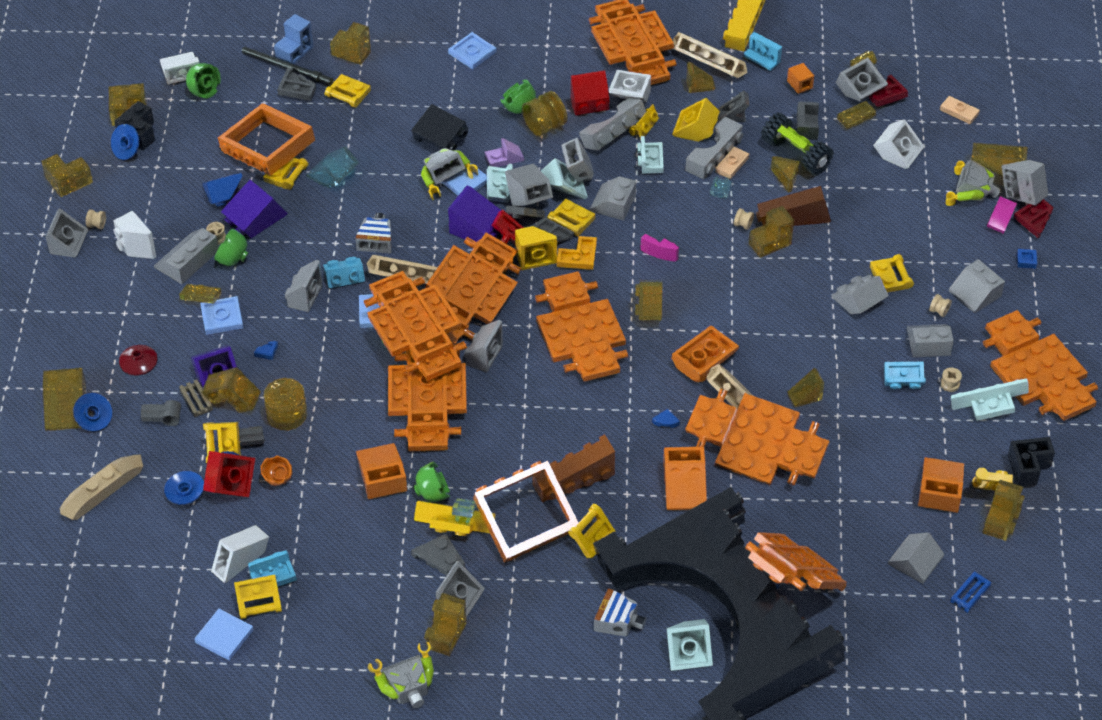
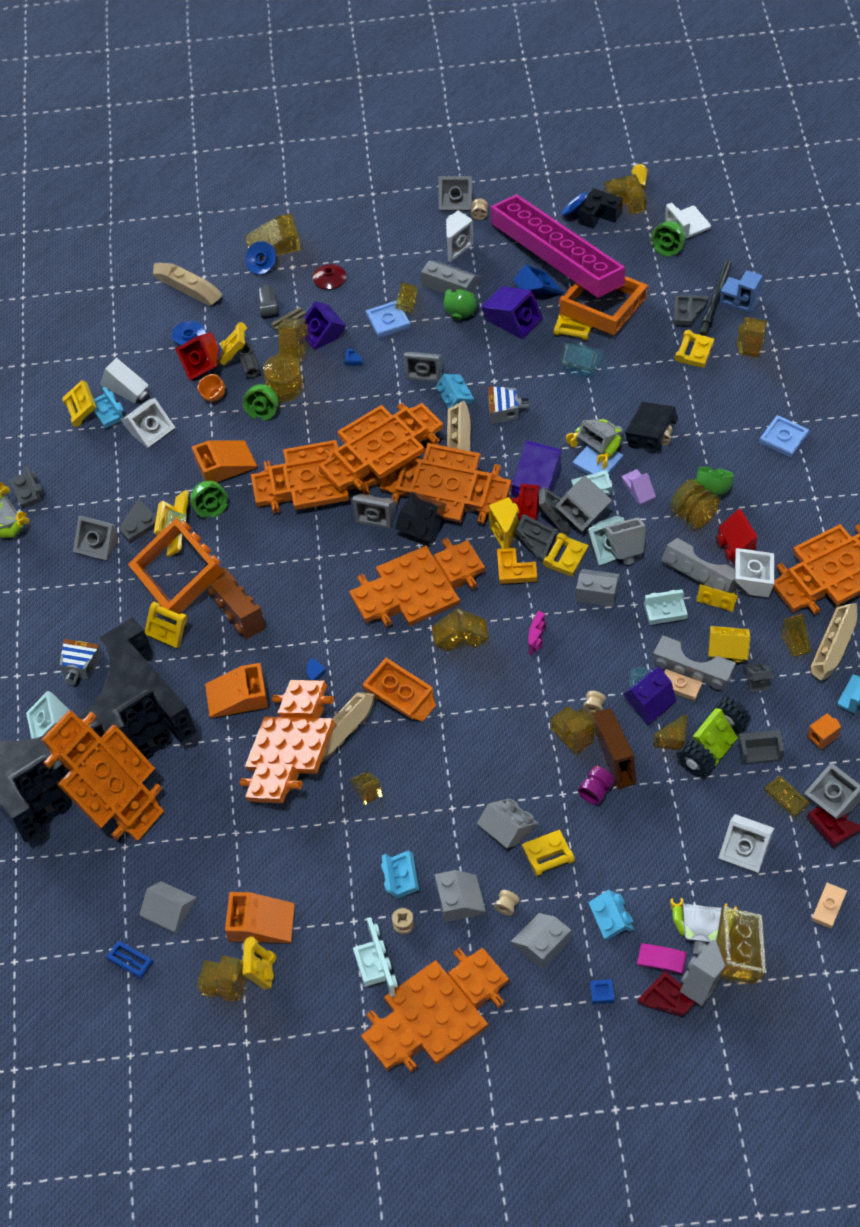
camera: 85 degrees right, 5 degrees up
clear yellow brick [41,154,93,197] -> none
light blue tile [195,609,254,661] -> none
tan wheel [206,222,226,245] -> none
clear yellow brick [424,593,467,657] -> none
black brick [1008,437,1055,487] -> none
none -> dark grey bracket [9,466,43,509]
none -> white slope [121,398,175,448]
none -> bright green cylinder [243,384,279,421]
none -> black slope [395,492,446,541]
none -> dark pink brick [490,194,625,298]
none -> magenta wheel [578,766,615,805]
none -> medium azure bracket [588,890,634,940]
none -> dark purple slope [623,666,676,725]
none -> yellow cone [631,164,648,190]

